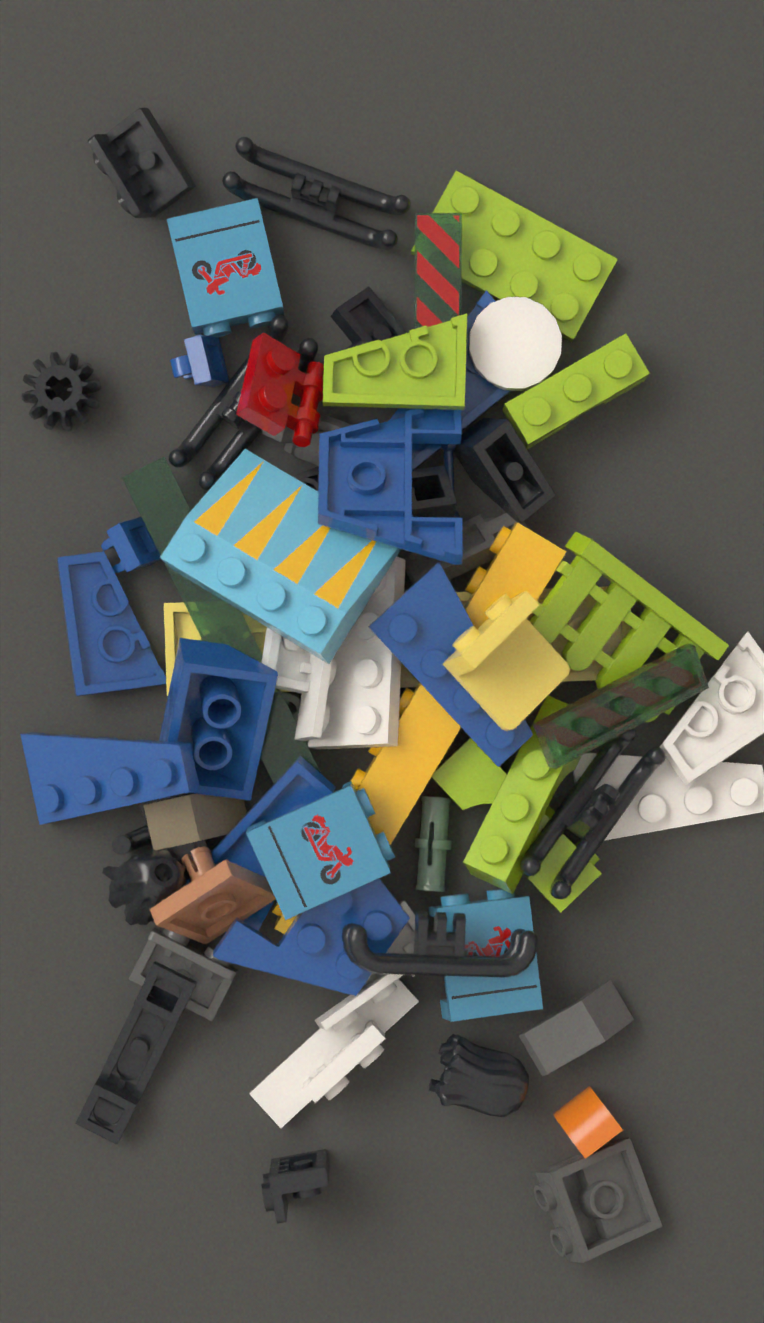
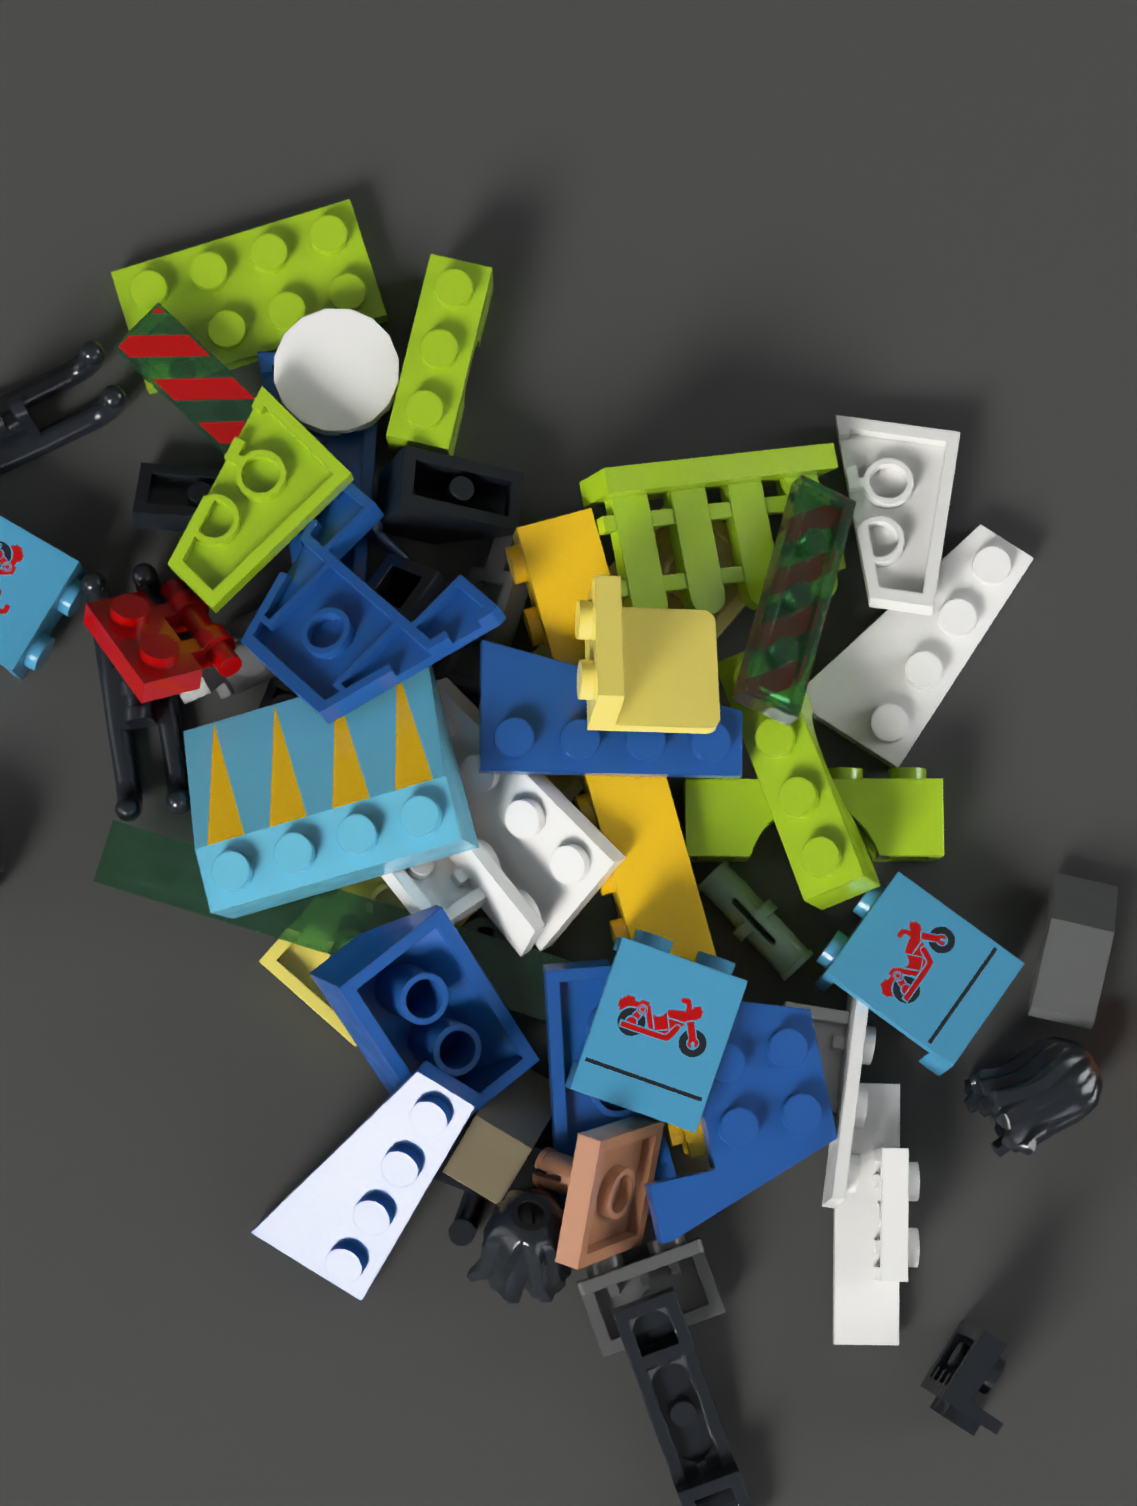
camera: 45 degrees left, 5 degrees down
blue wing [57,551,167,697] -> none
blue tile [101,516,163,573] -> none
blue tile [170,334,229,387] -> none
black piece [342,911,538,978] -> none
black piece [520,724,666,900] -> none

